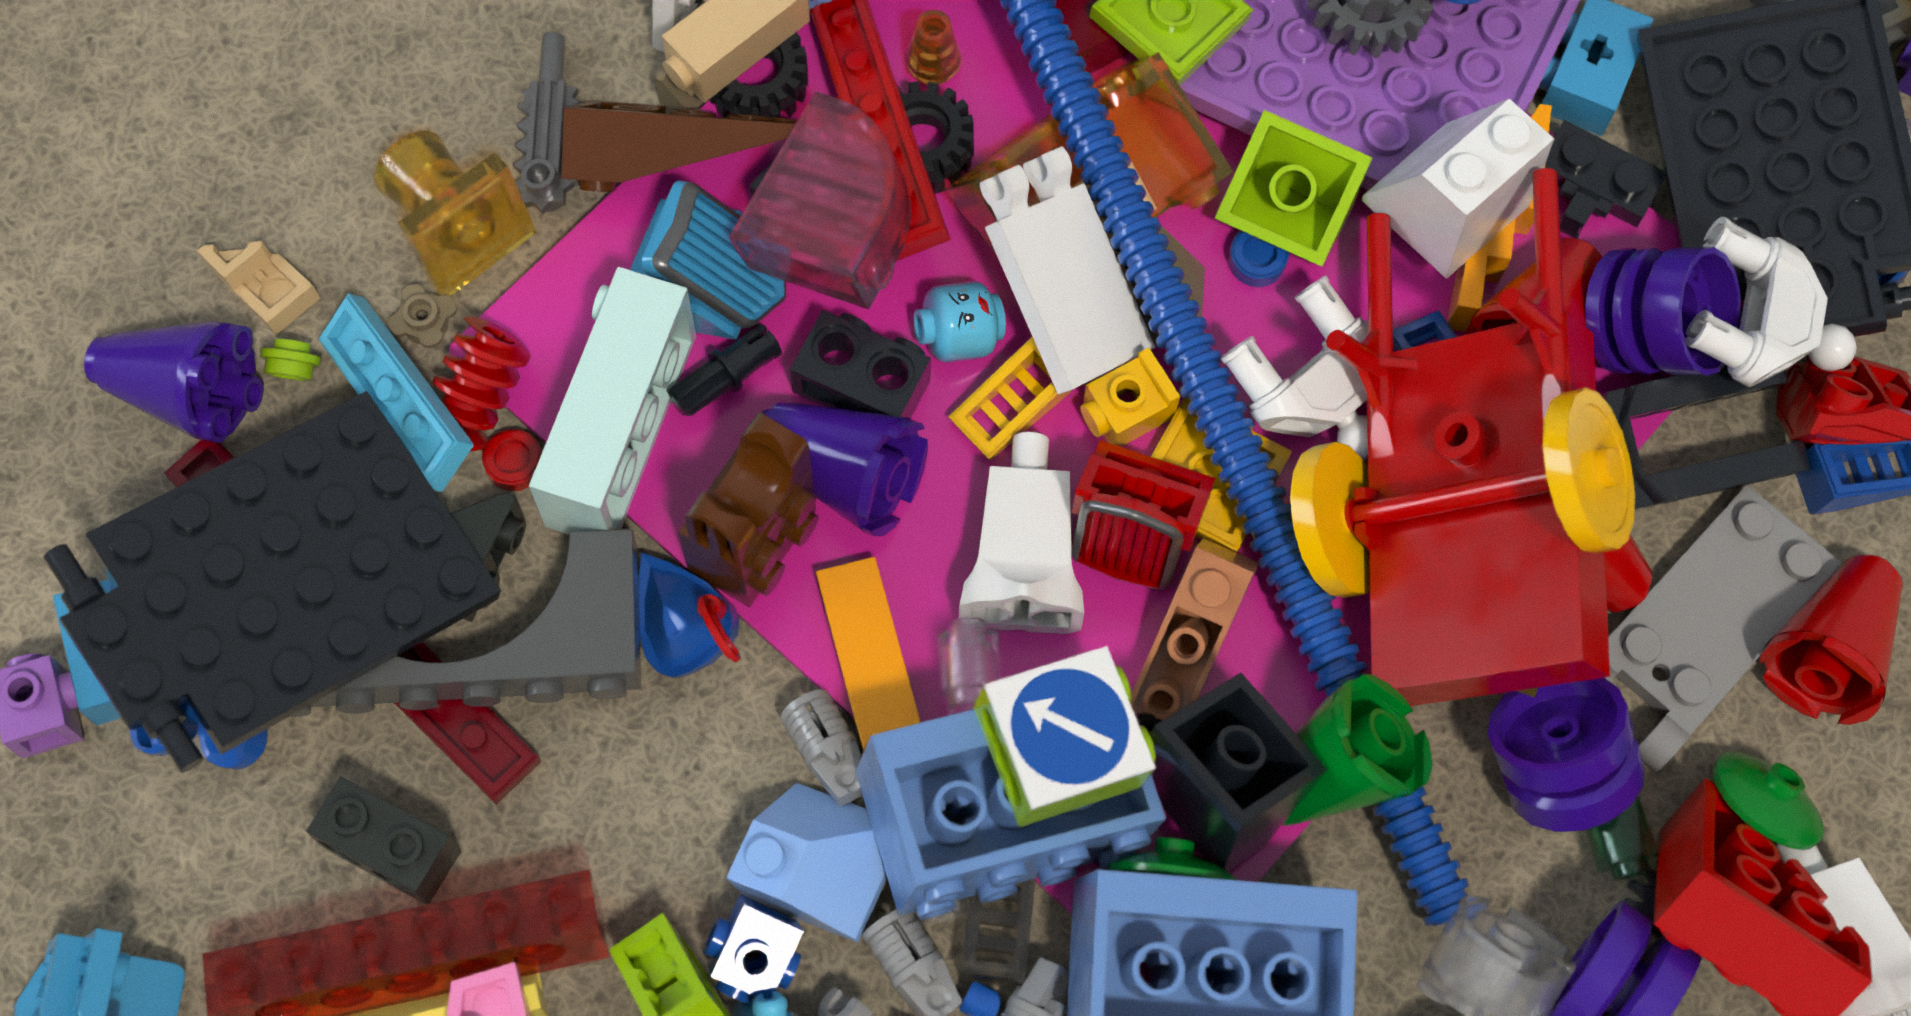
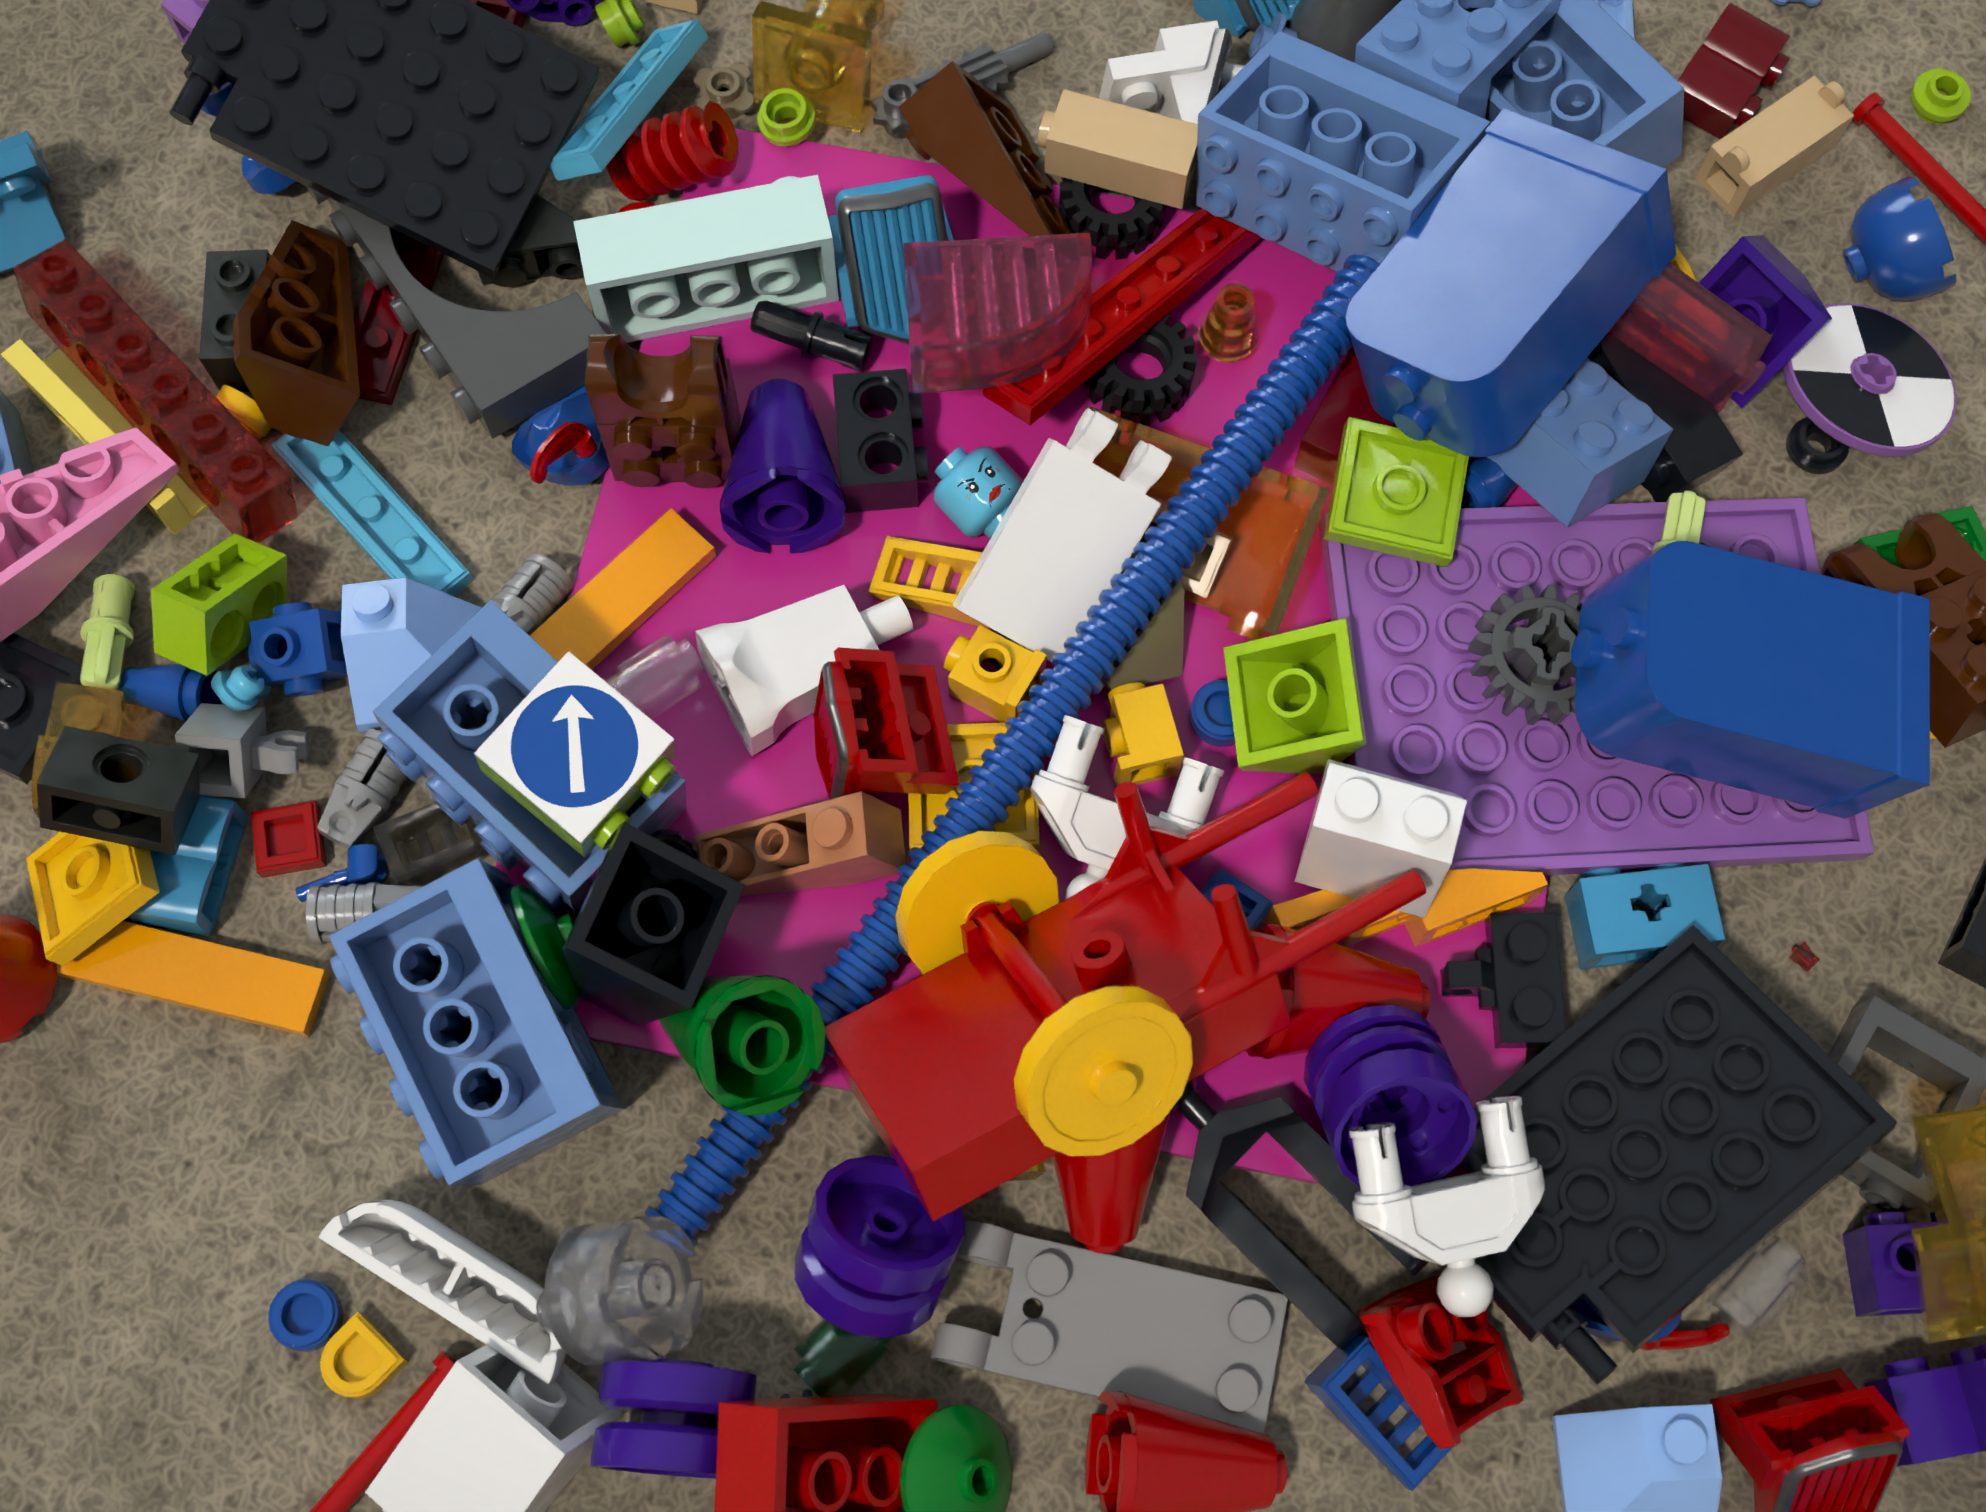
camera: 60 degrees right, 0 degrees up
none -> yellow tile [211,385,271,438]
none -> reddish brown wedge [233,220,360,447]
none -> medium azure tile [271,430,473,596]
none -> lime plate [757,88,816,147]
none -> yellow brick [1102,682,1184,786]

